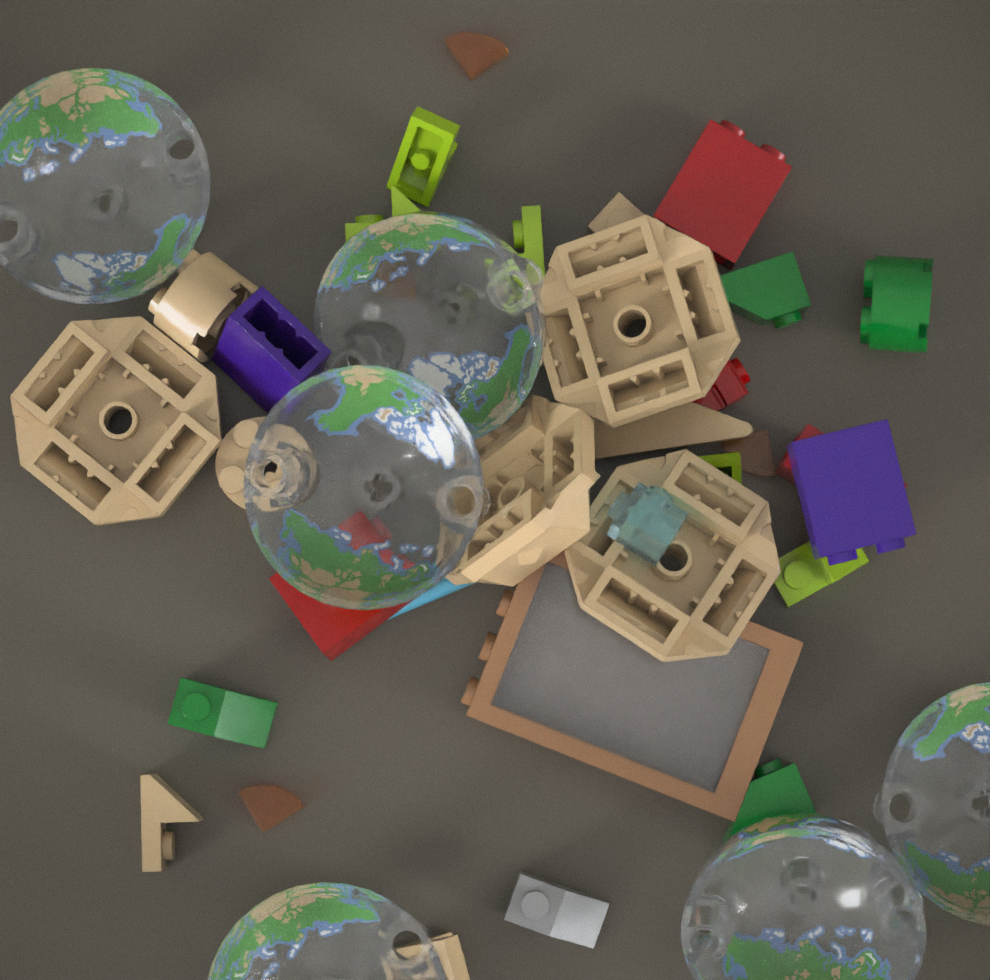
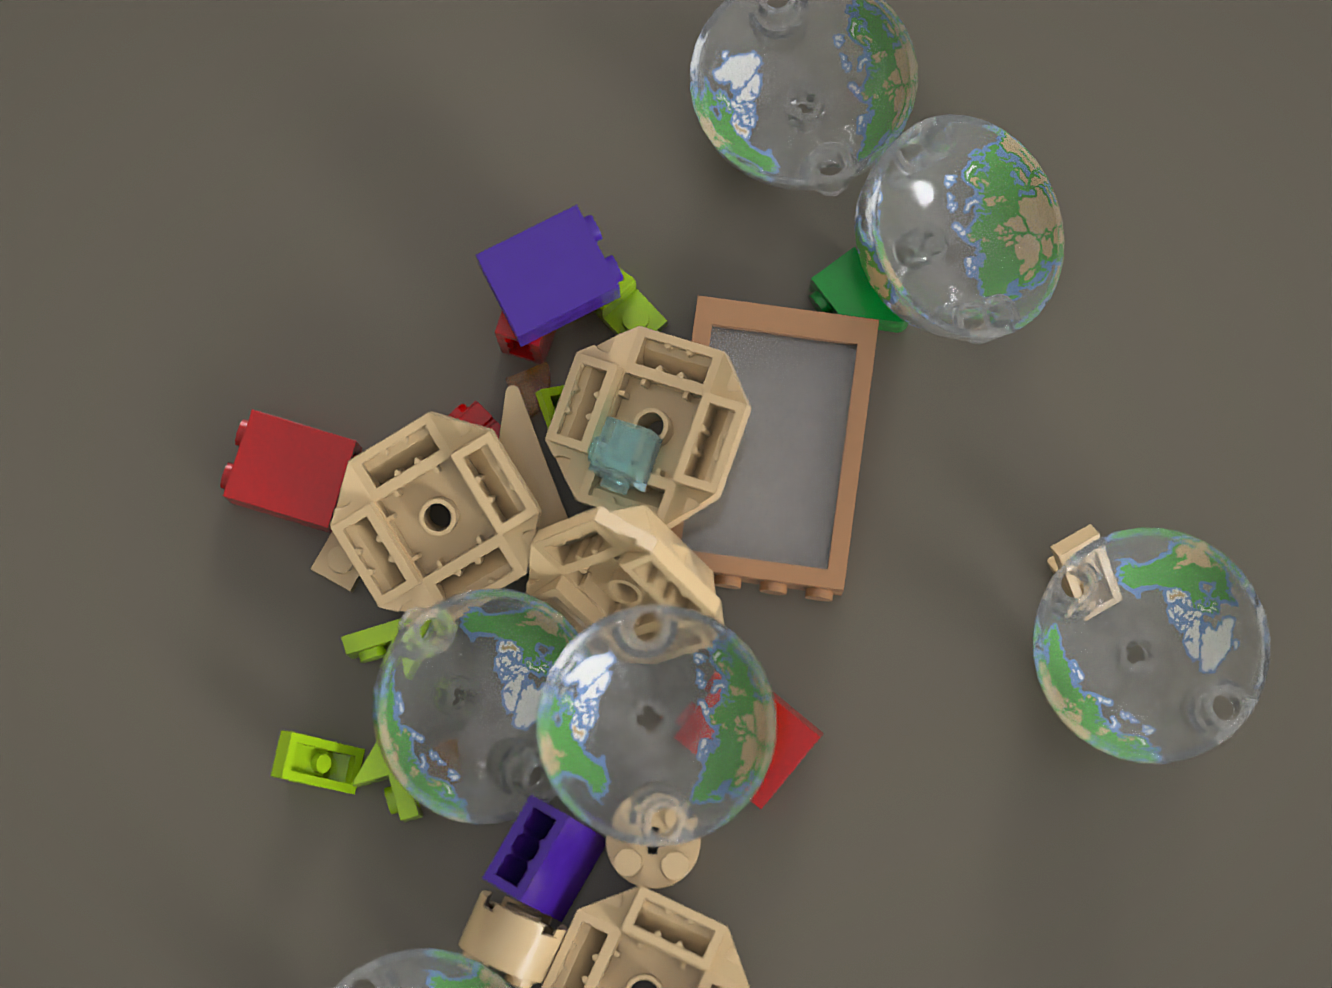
camera: 100 degrees left, 5 degrees down
tan slope [140,773,204,872] -> none
green slope [167,677,278,749] -> none
clear orange tile [238,784,304,833] -> none
clear orange tile [444,32,509,81] -> none
light grey slope [504,870,610,949] -> none
green slope [720,251,811,329] -> none
green brick [860,255,933,353] -> none

